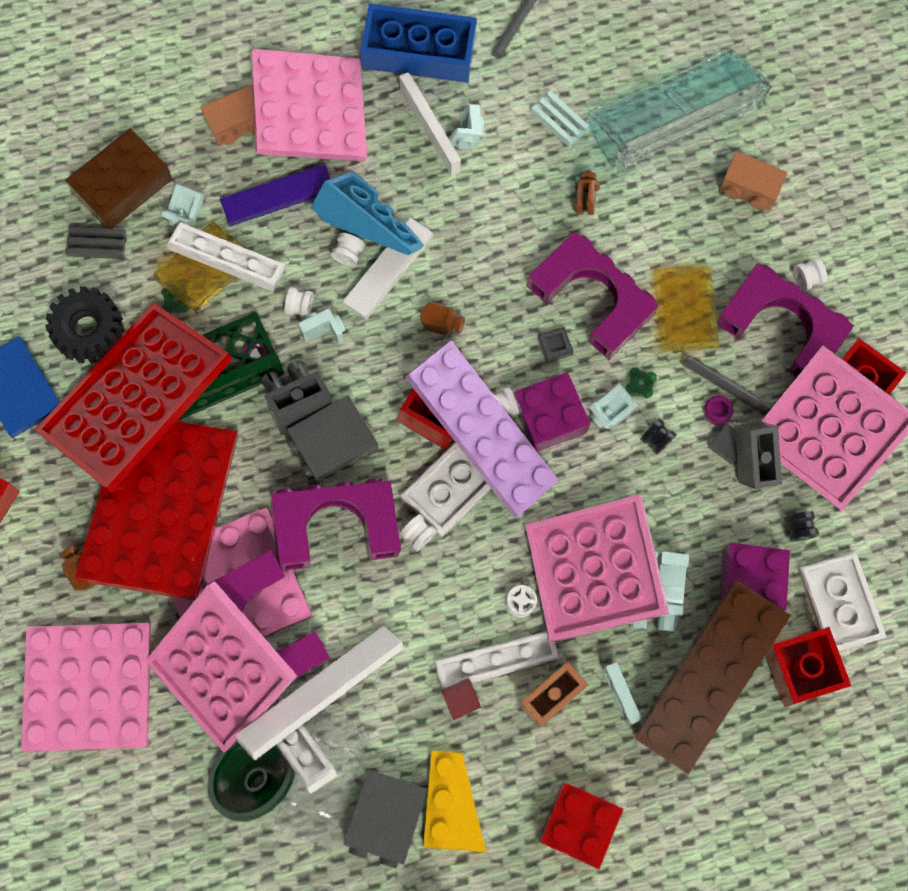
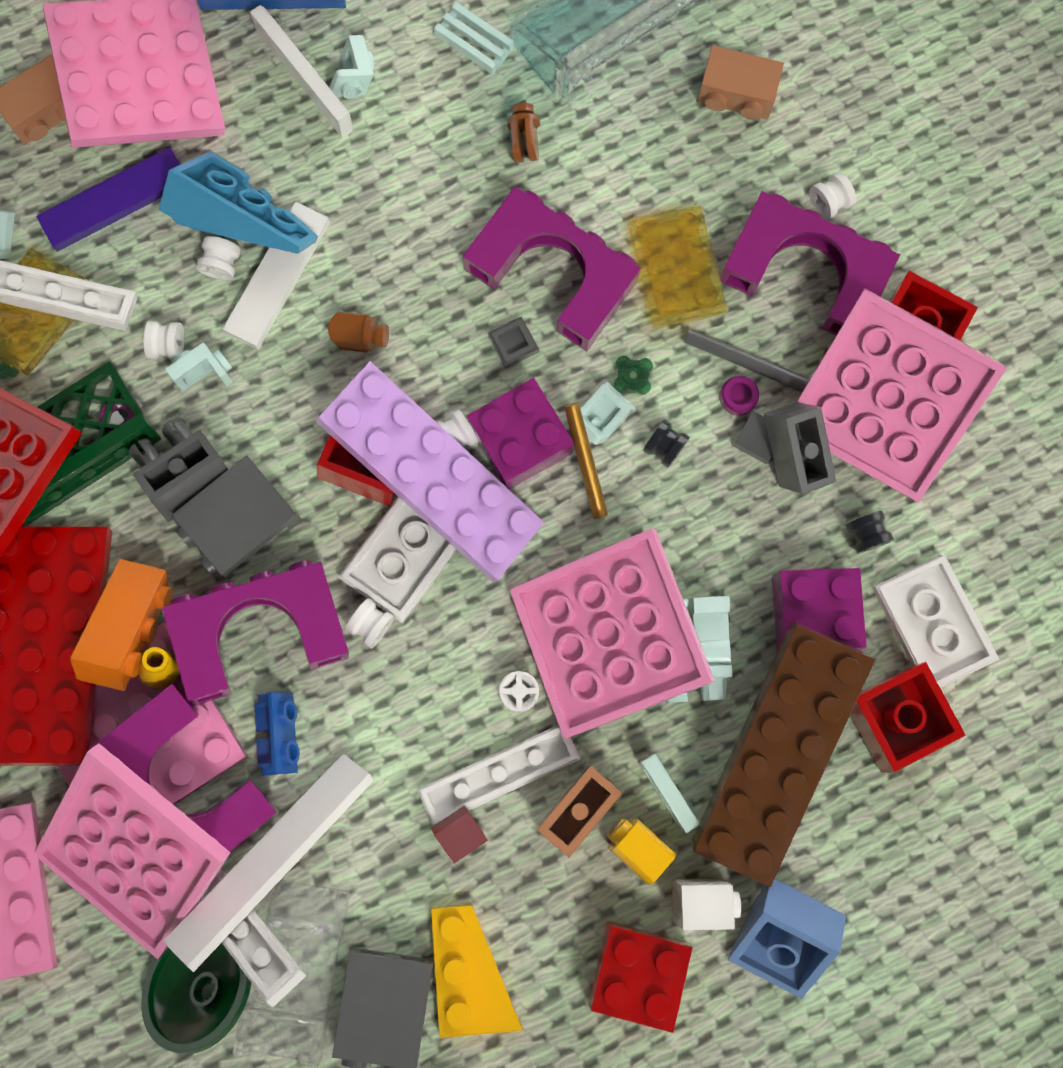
camera: 10 degrees left, 5 degrees up
none -> orange brick [70,559,173,691]
none -> yellow cone [138,647,180,689]
none -> blue hinge [254,692,300,776]
none -> pearl gold bar [564,402,608,519]
none -> yellow brick [607,817,676,885]
none -> white brick [672,879,741,930]
none -> medium blue slope [728,879,846,999]

